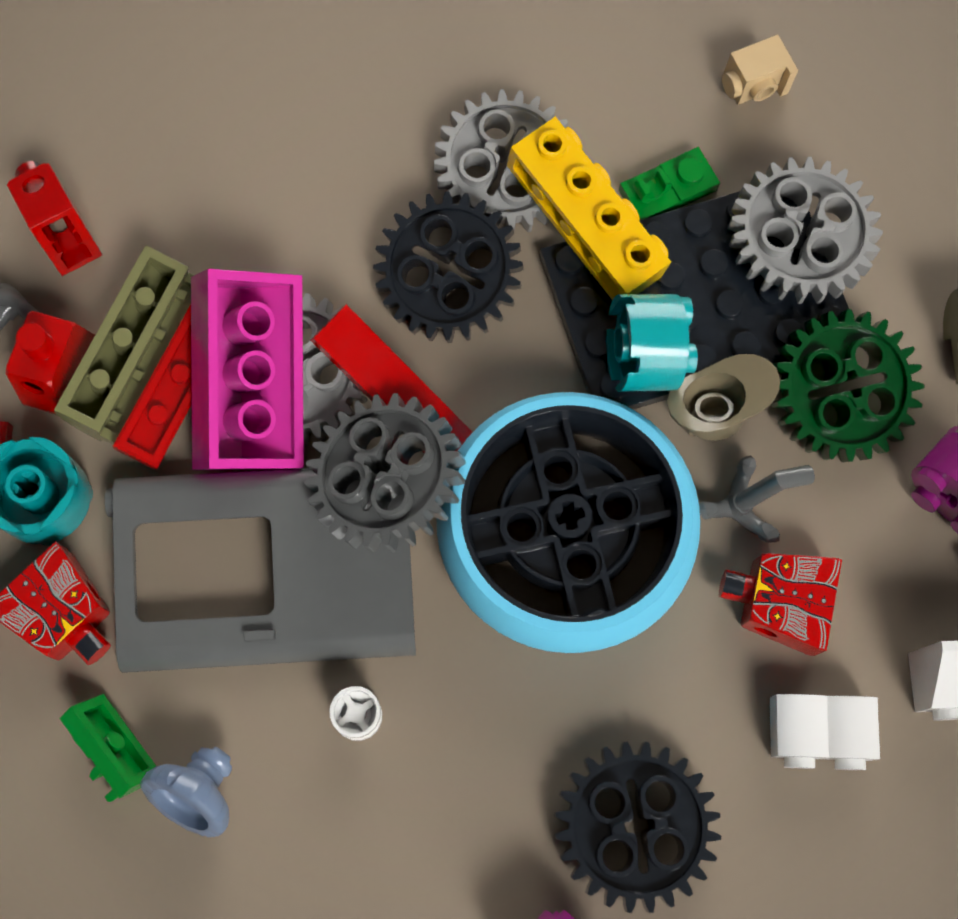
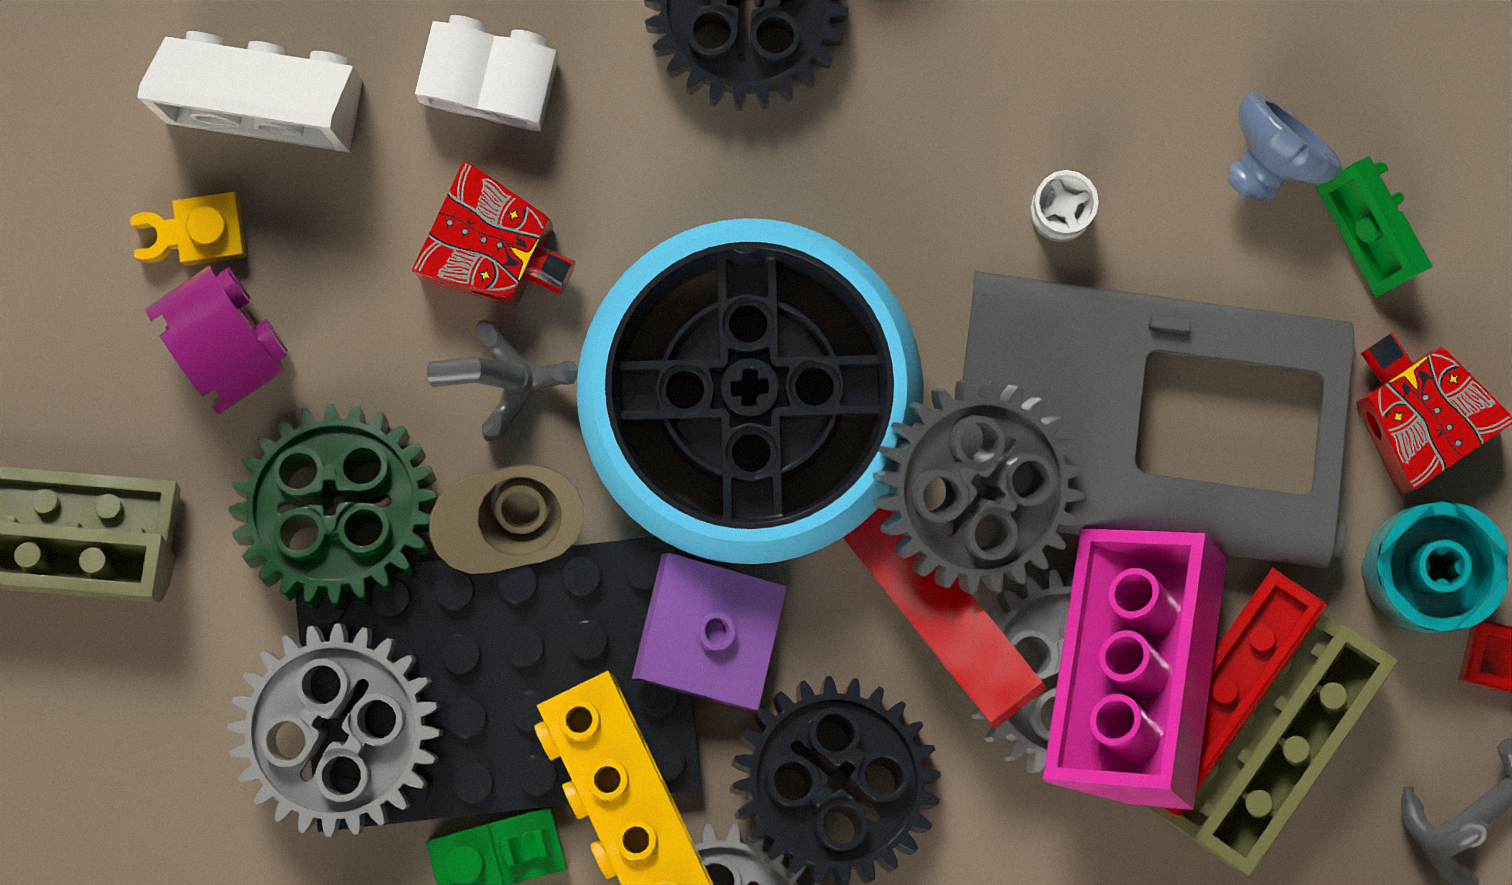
camera: 160 degrees left, 10 degrees up
red torso [5,311,95,415] -> none
teal brick [606,294,698,392] -> none
none -> medium lavender plate [632,553,787,711]

